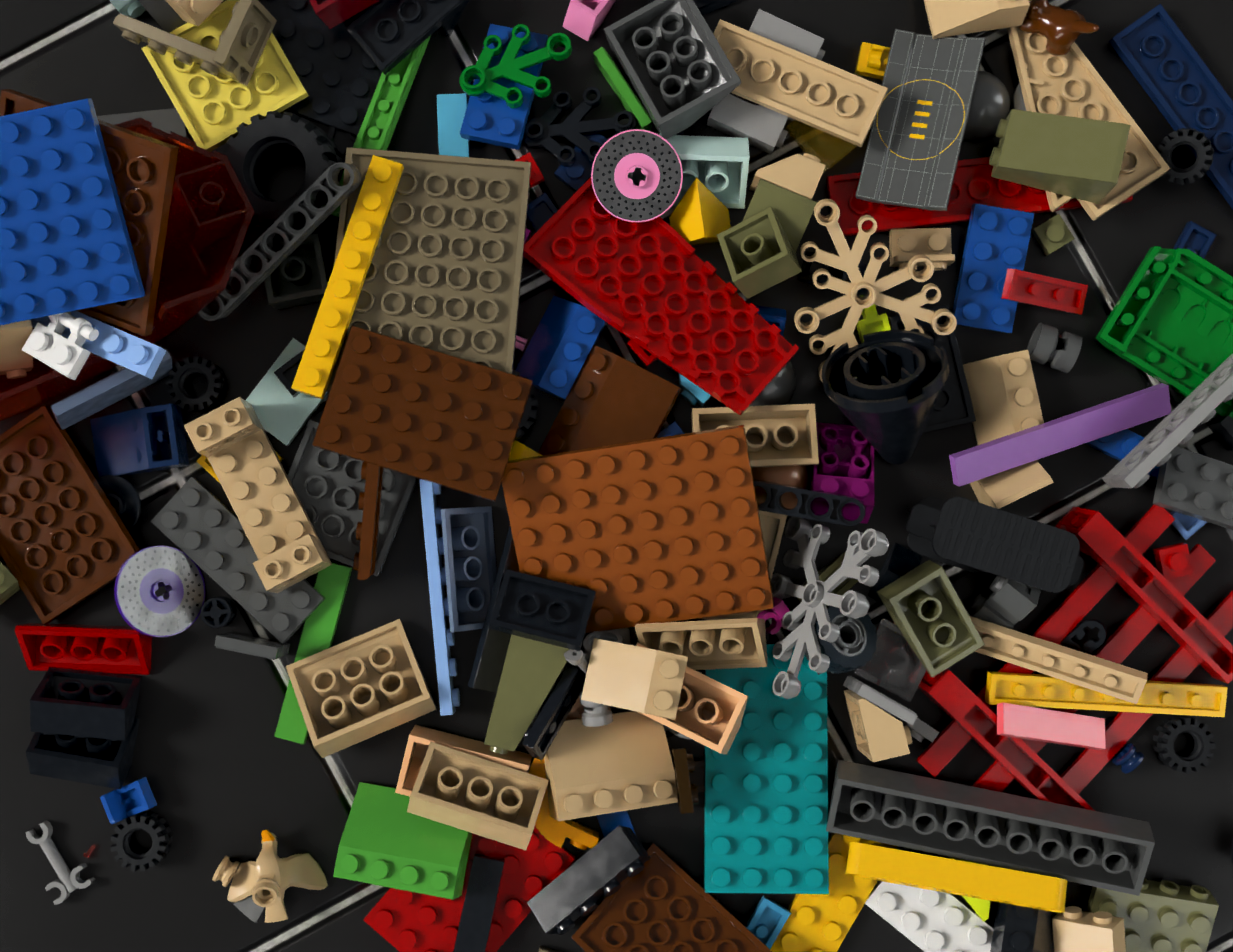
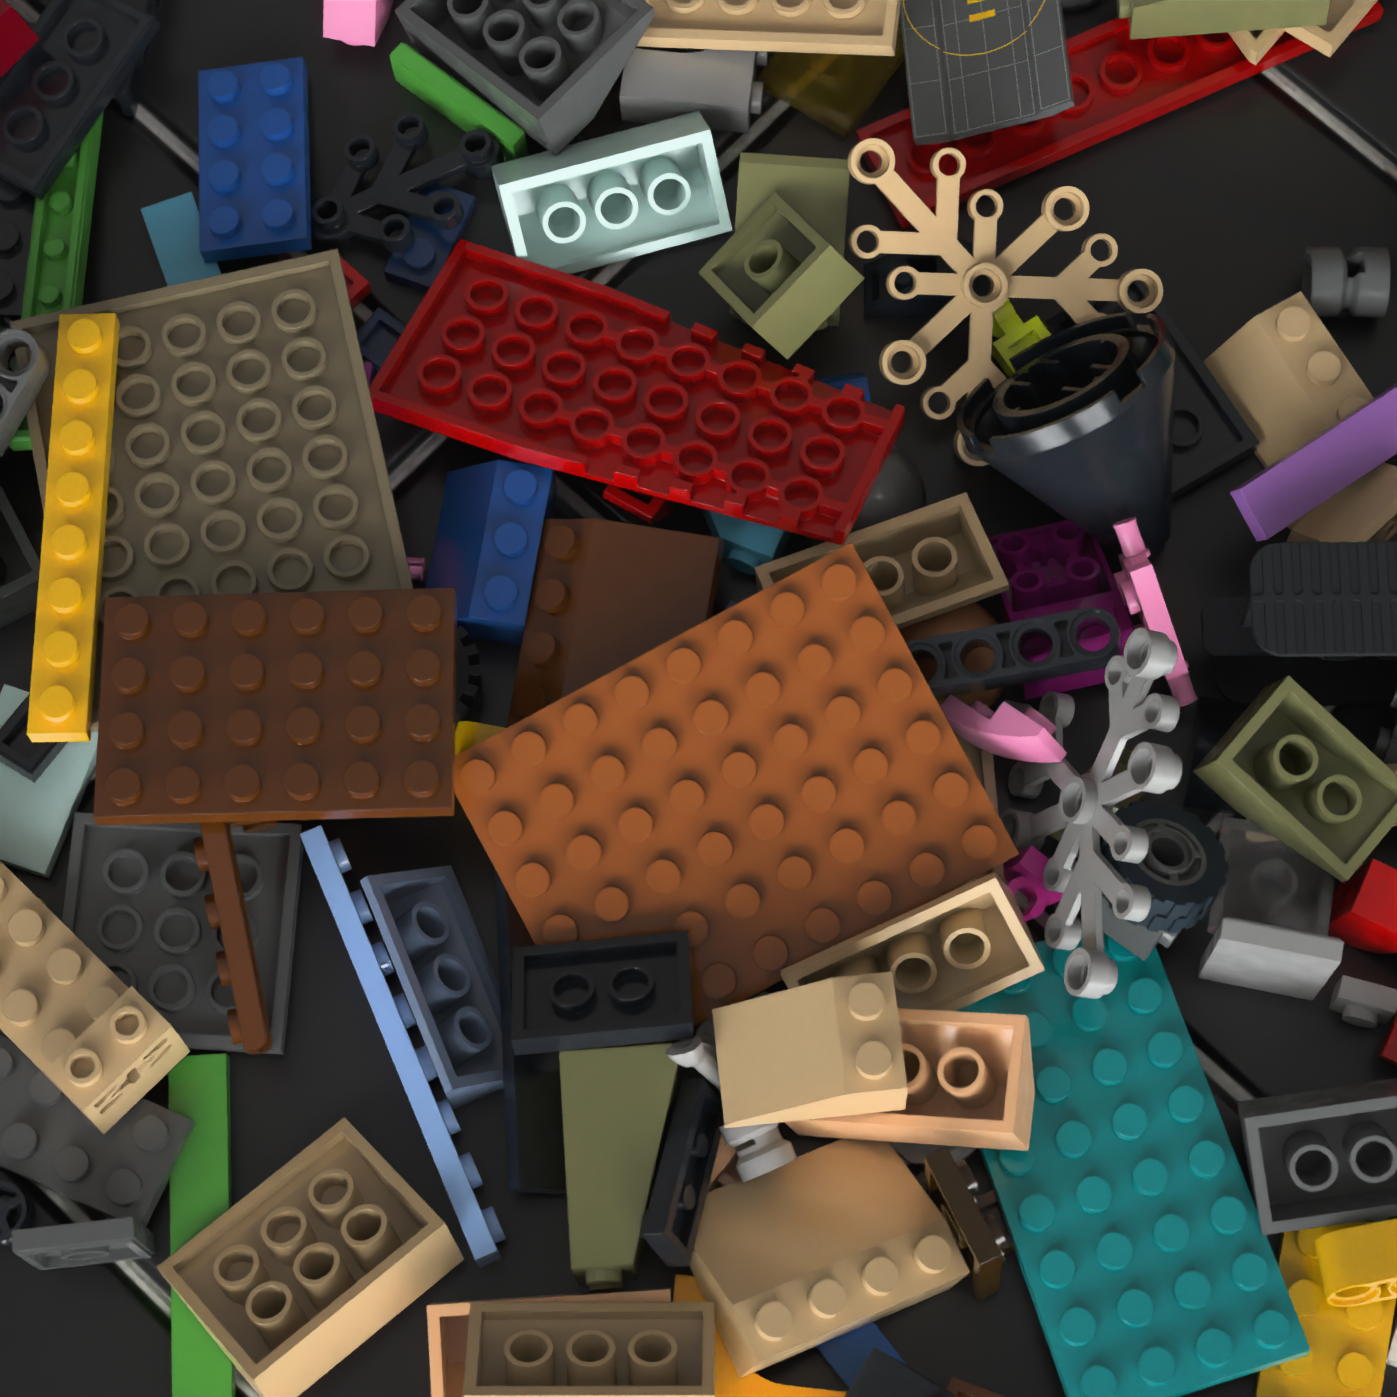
camera: 10 degrees left, 15 degrees down
green plant [459,24,572,108] -> none
flat silver piece [591,129,683,222] -> none
yellow slope [669,177,731,245] -> none
tan slope [750,153,826,200] -> none
tan slope [844,689,912,762] -> none
tan bracket [889,228,955,271] -> none
blue plate [952,203,1034,333] -> none
red plate [1001,268,1088,315] -> none
olive plate [1031,214,1075,256] -> none
none -> bright pink slope [940,694,1067,763]
none -> bright pink plate [1113,517,1198,707]

